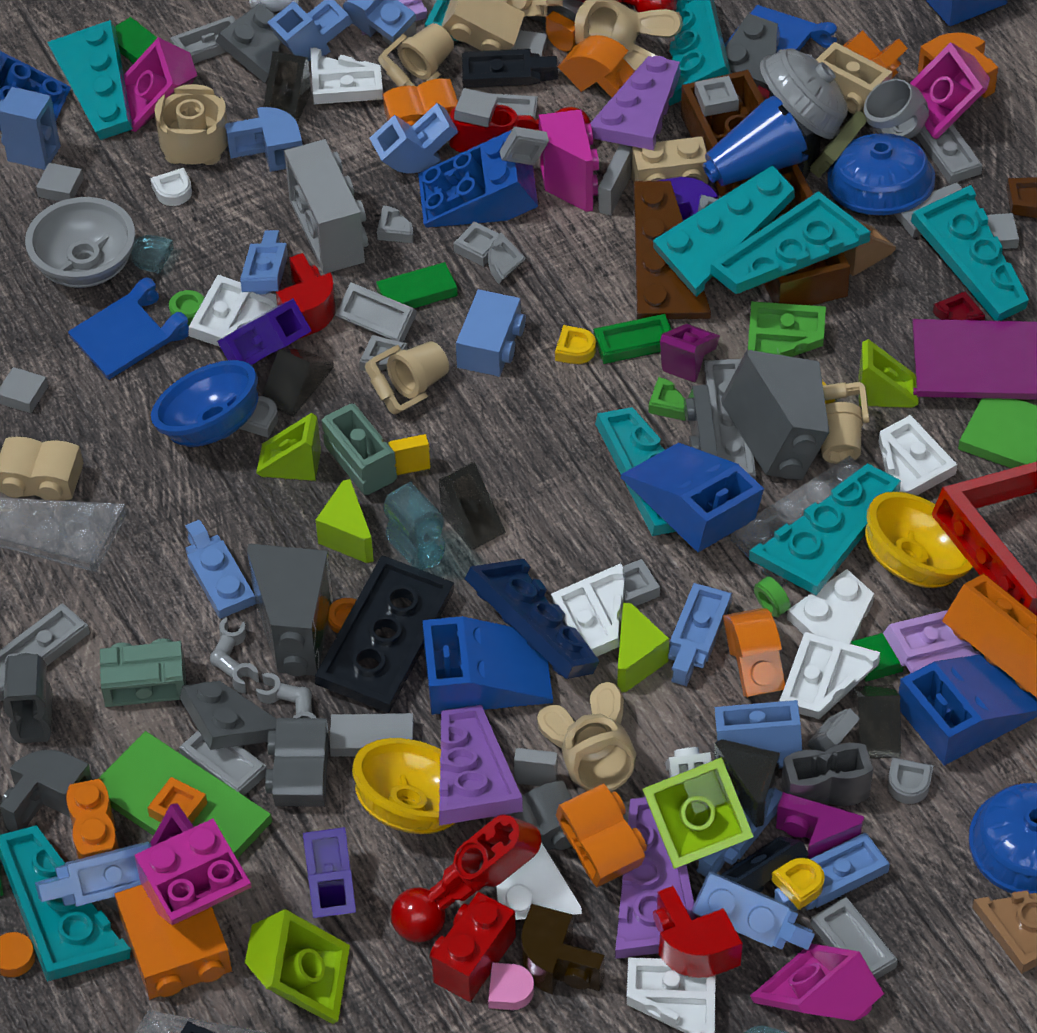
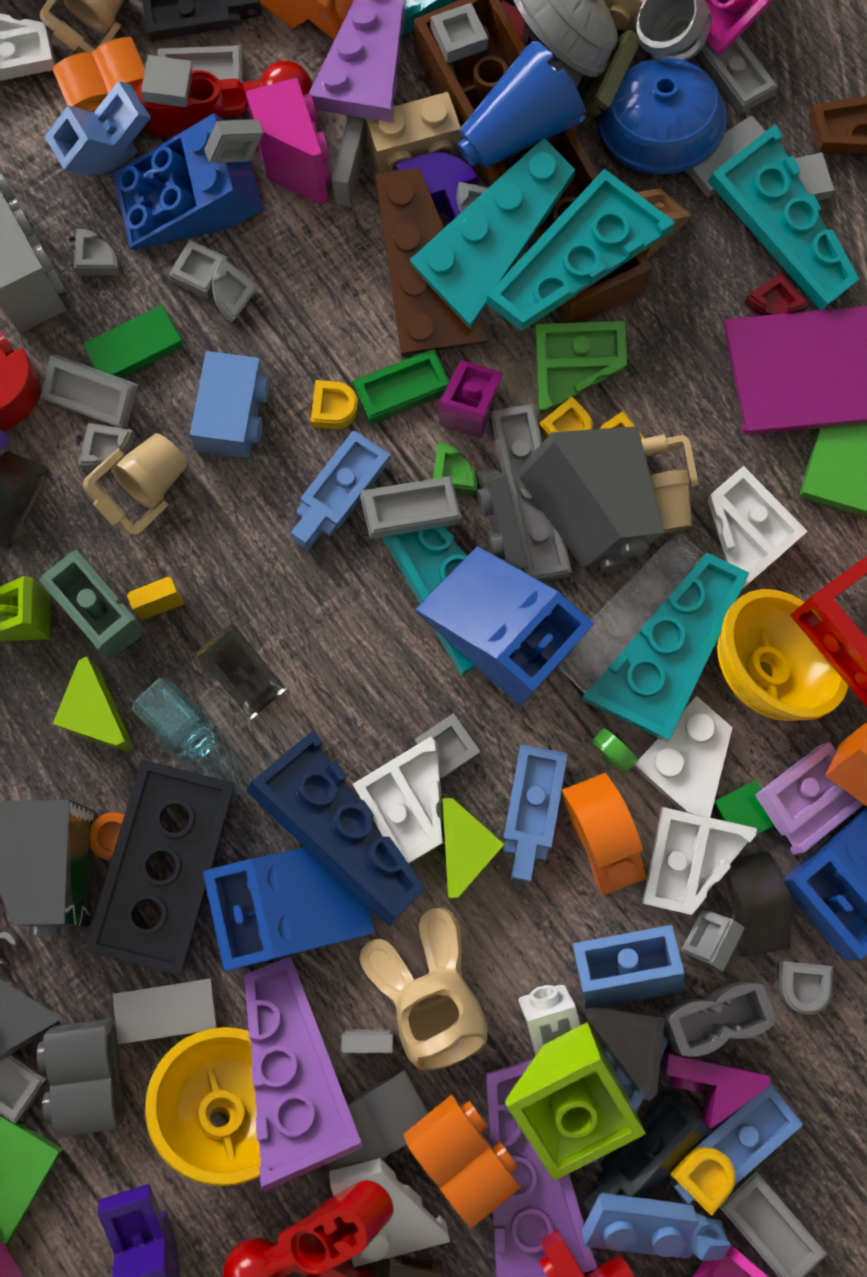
camera: 10 degrees left, 25 degrees up
light grey arm [255,673,316,718] -> none
lime slope [859,339,918,408] -> none
none -> medium blue hinge [291,430,391,551]
none -> light grey tile [360,476,462,539]

